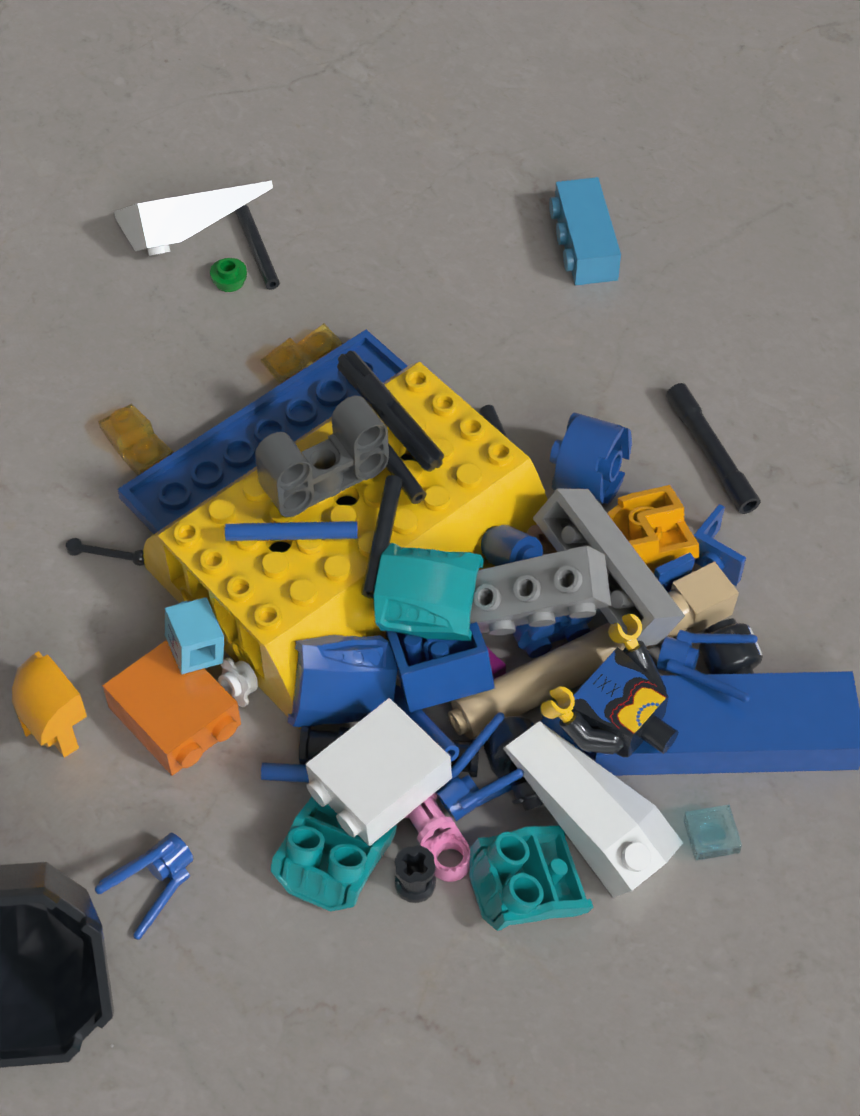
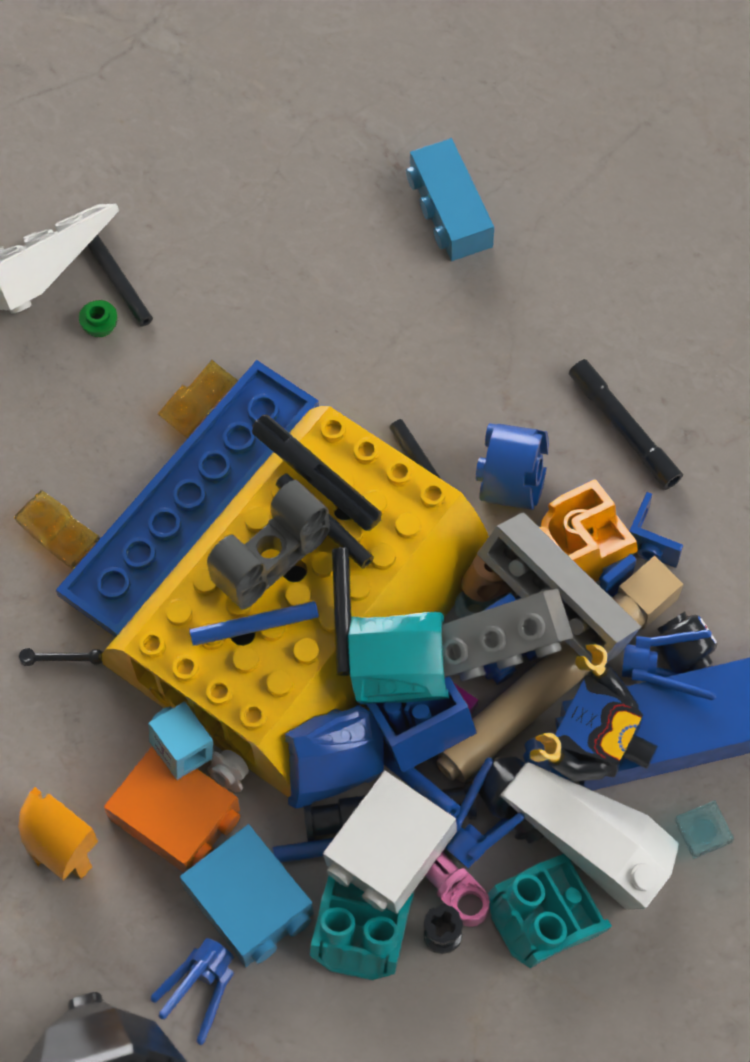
camera: 10 degrees left, 10 degrees up
blue brick [481,525,543,566] -> none
none -> dark azure brick [179,824,314,967]

